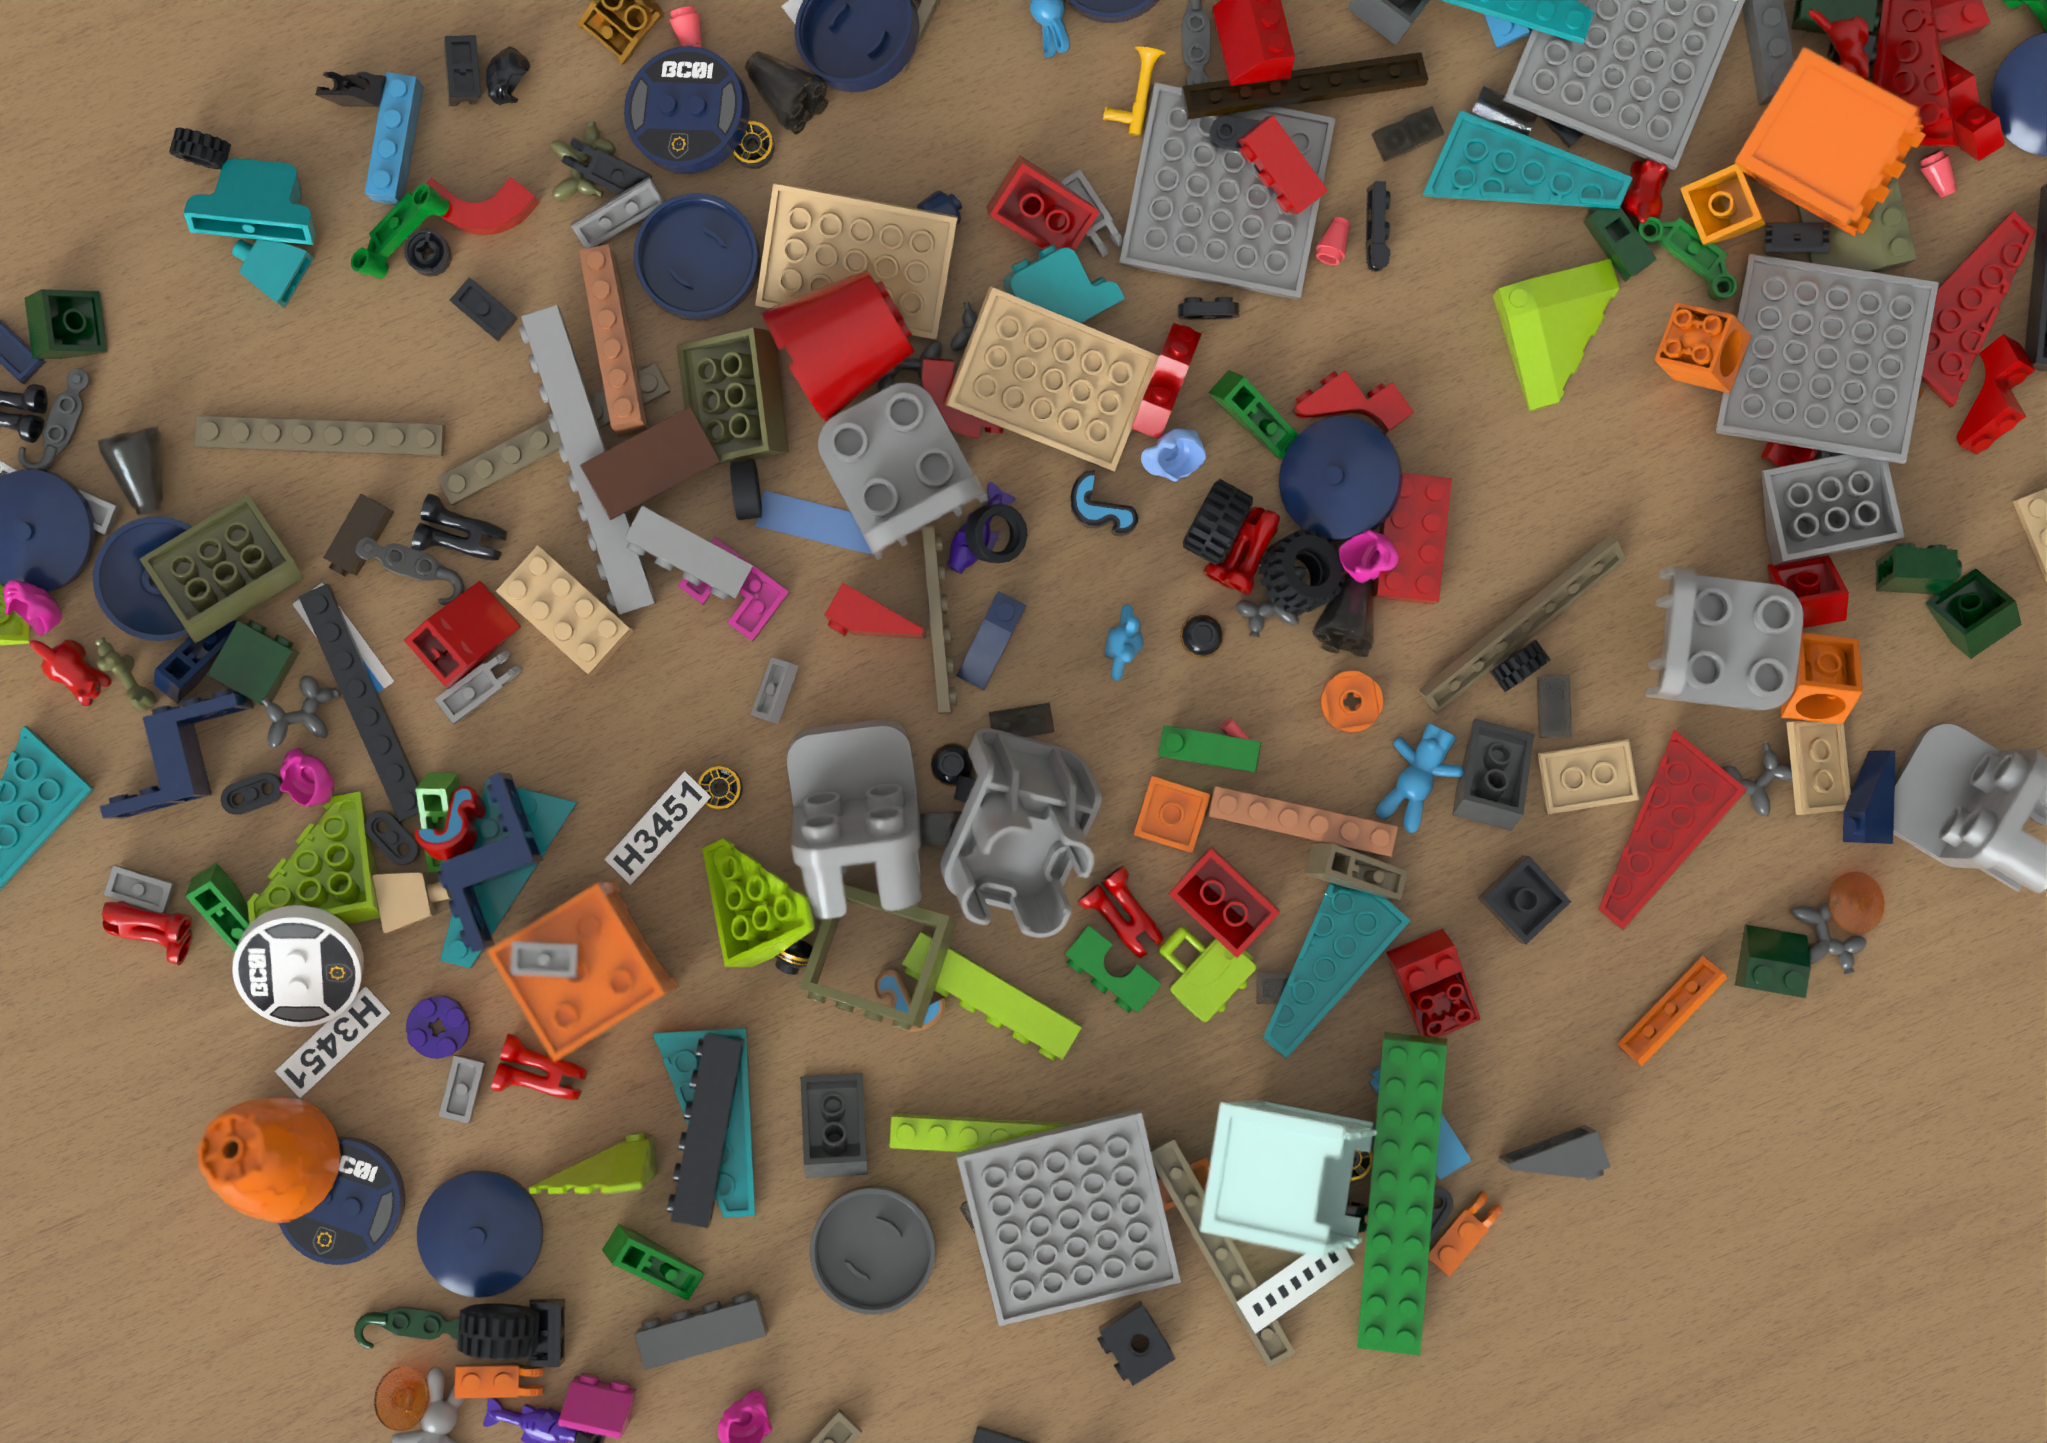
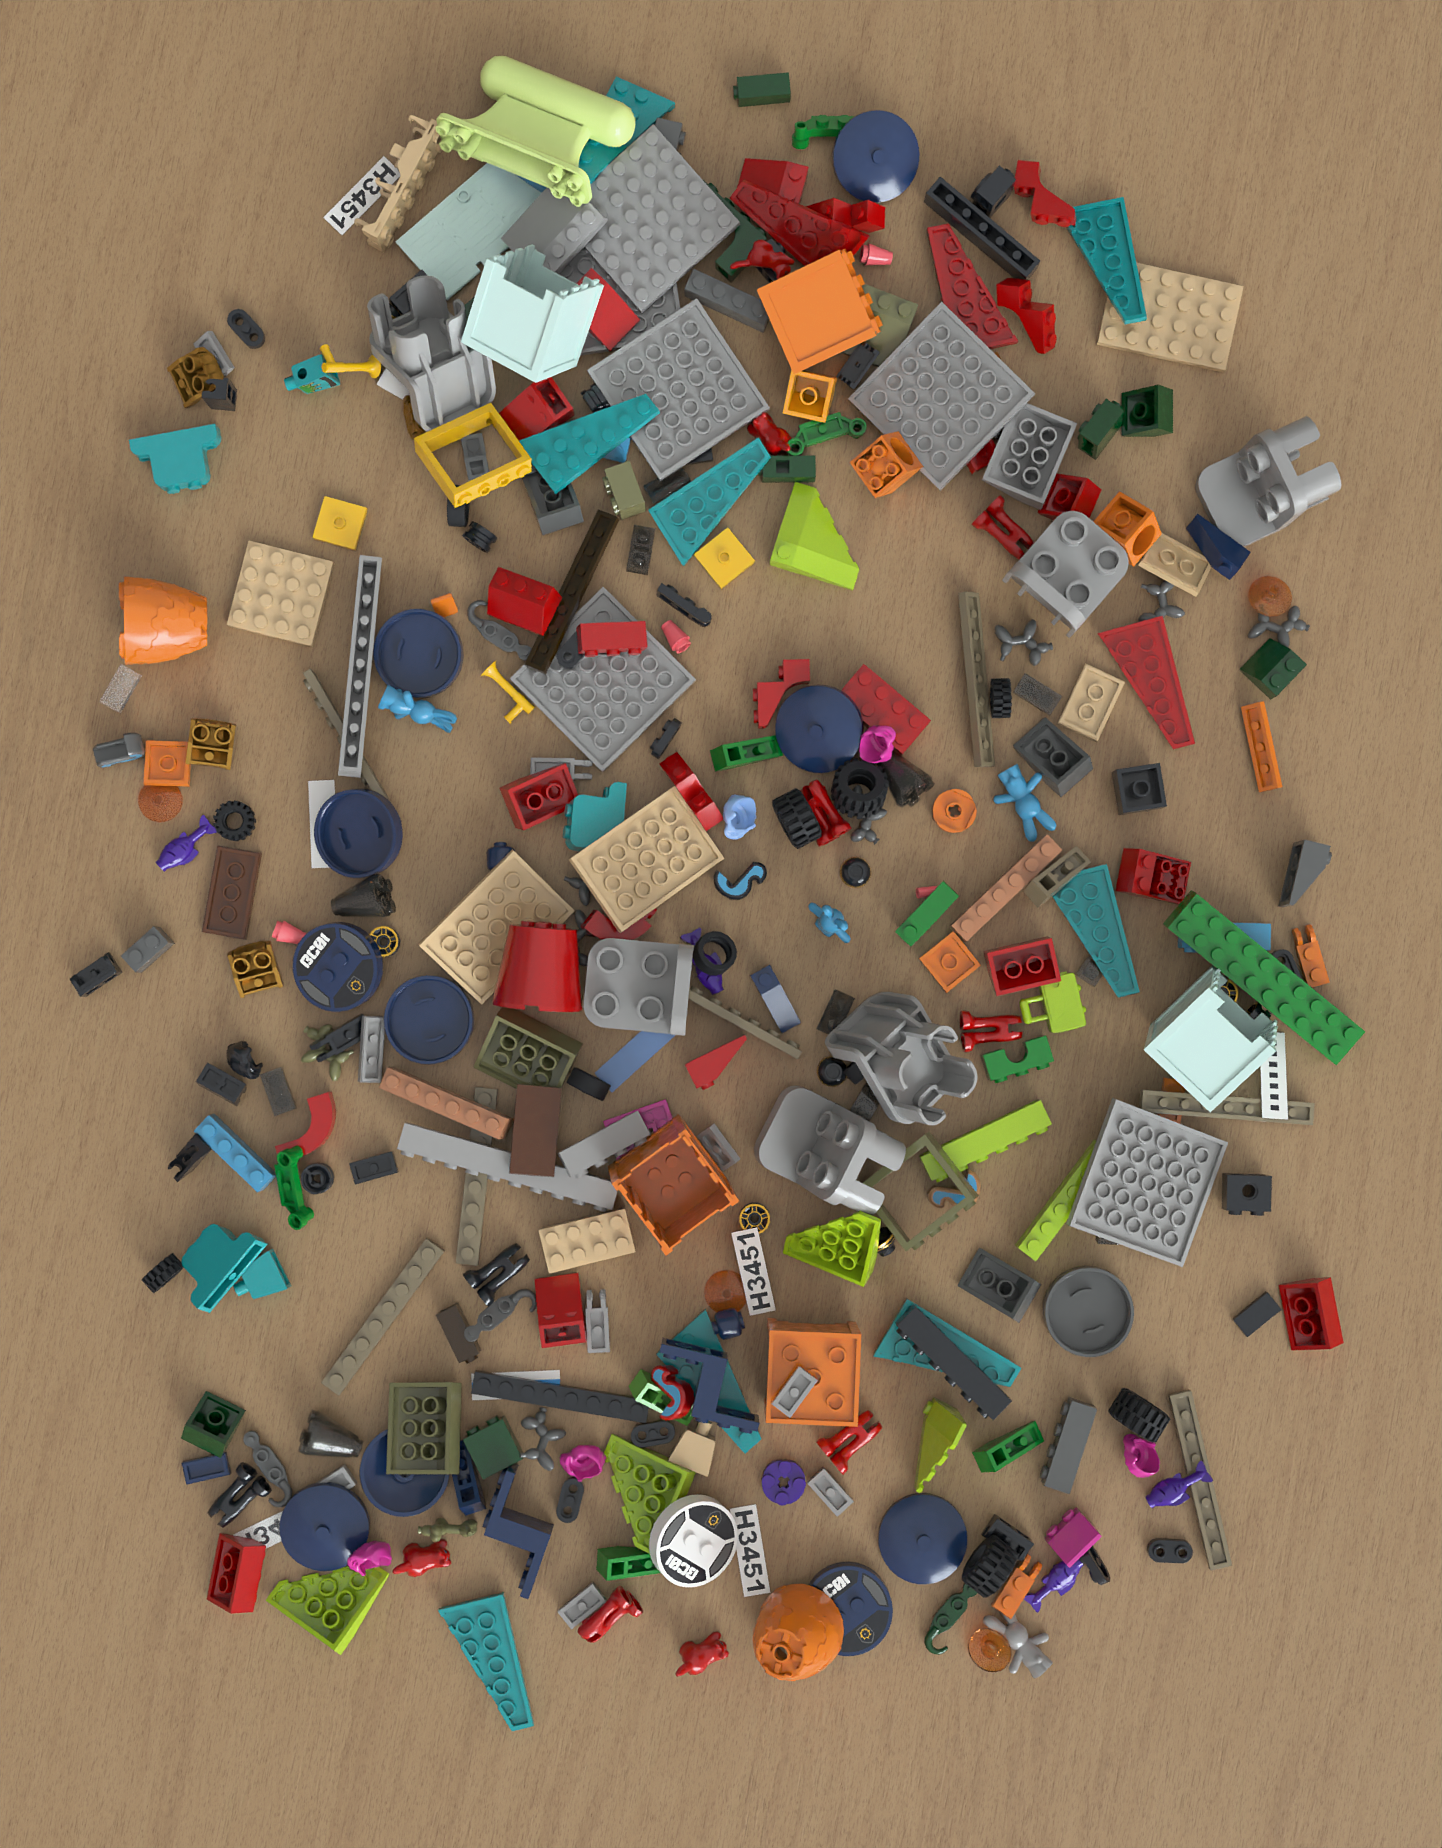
camera: 55 degrees left, 0 degrees up
none -> clear smoke plate [260,1067,297,1116]
none -> olive brick [602,461,646,520]
none -> orange container [608,1114,739,1255]
none -> red animal [675,1631,729,1677]
none -> yellow plate [694,527,755,589]
none -> clear orange dish [704,1270,747,1312]
none -> dark blue head [711,1308,745,1340]
none -> red piece [971,495,1034,560]
none -> dark grey piece [994,619,1053,666]
none -> black tyre [1108,1388,1171,1442]

